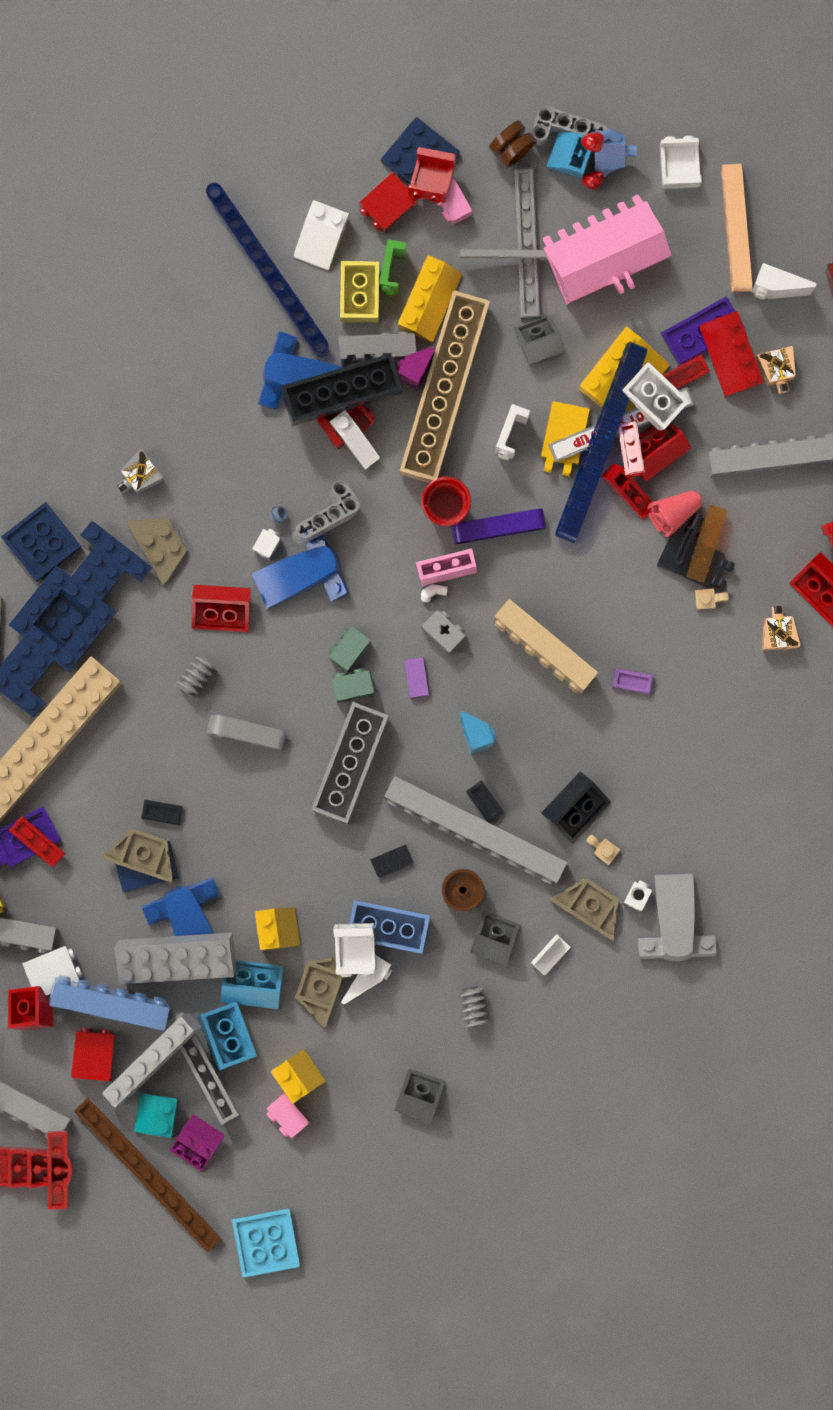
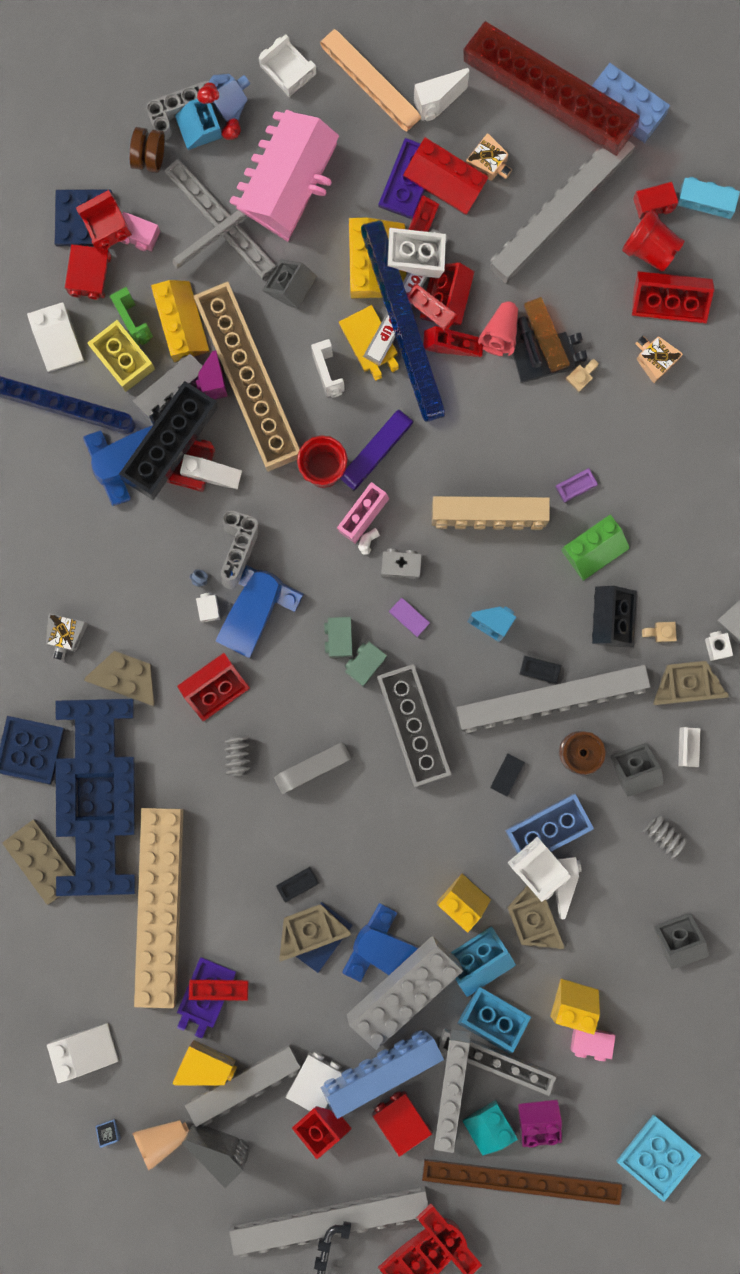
camera: 35 degrees left, 0 degrees up
none -> bright green slope [561,514,630,581]

